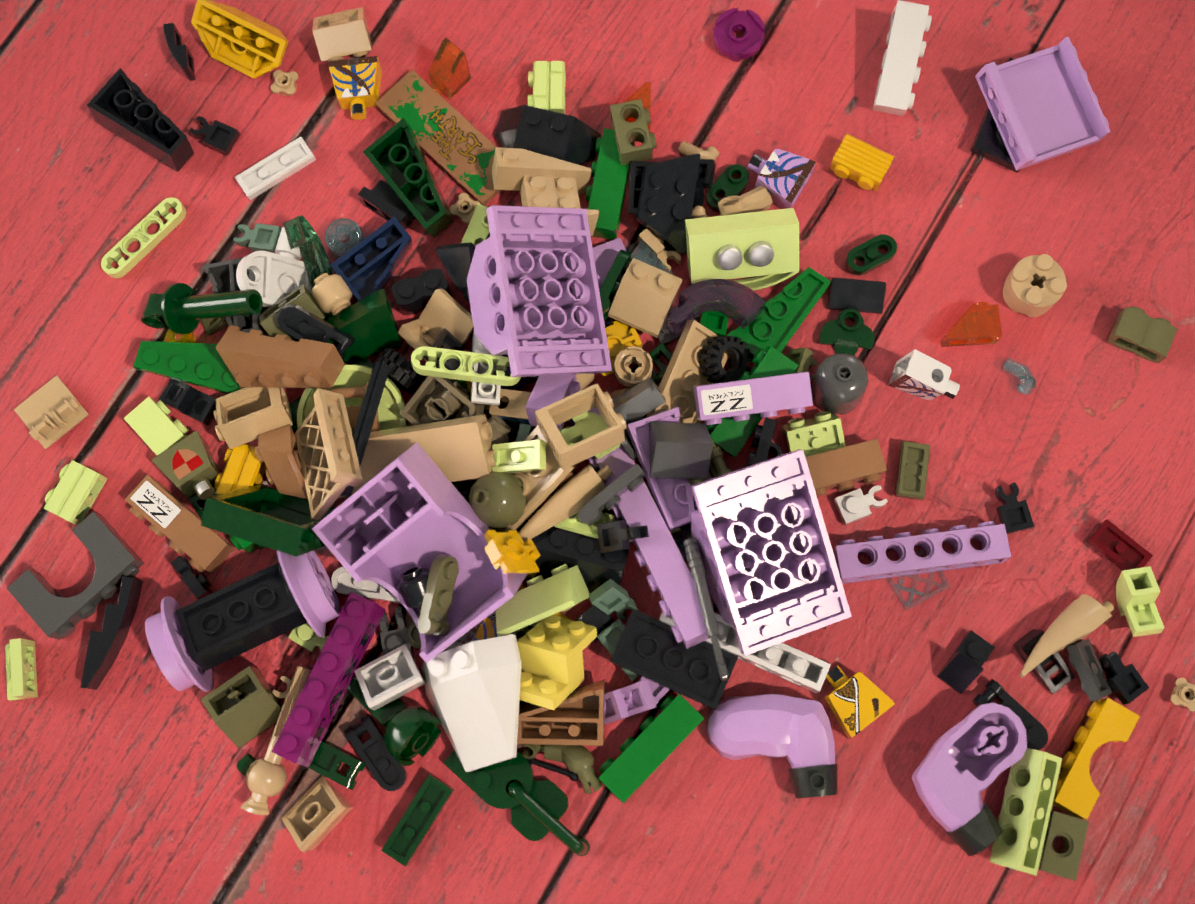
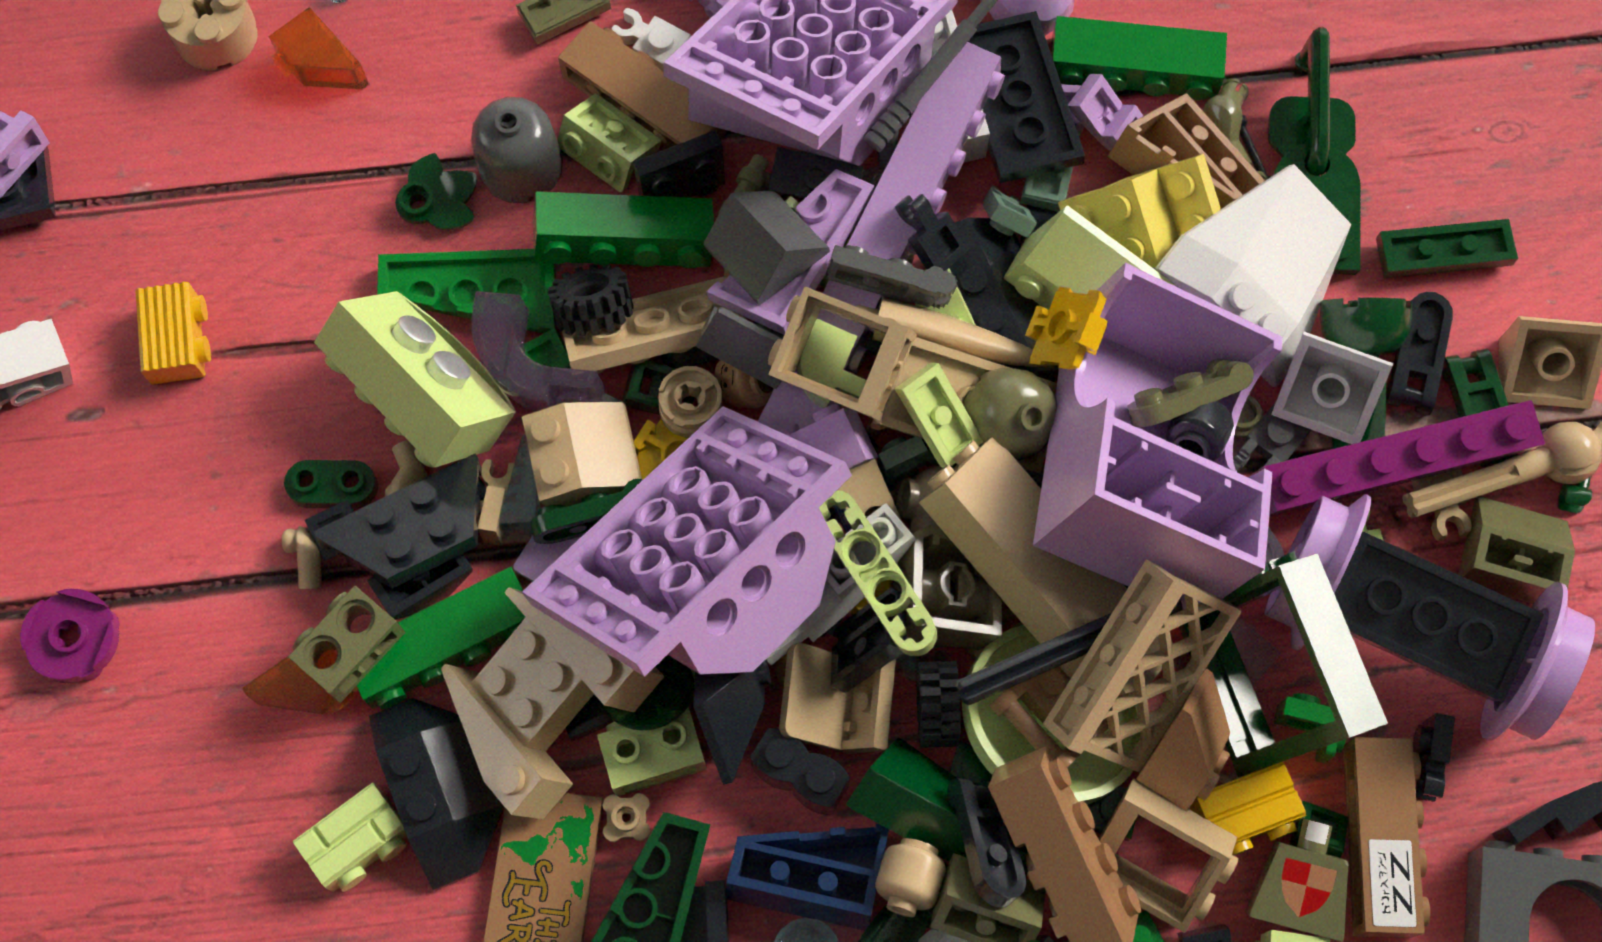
camera: 135 degrees left, 5 degrees down
lavender brick [693,372,813,425] -> none
tan piece [718,186,773,216] -> none
torso [747,149,816,209] -> none
olive tile [788,348,818,379] -> none
black slope [828,278,886,314] -> none
dark green plate [845,234,897,275] -> none
white torso [888,349,960,400] -> none

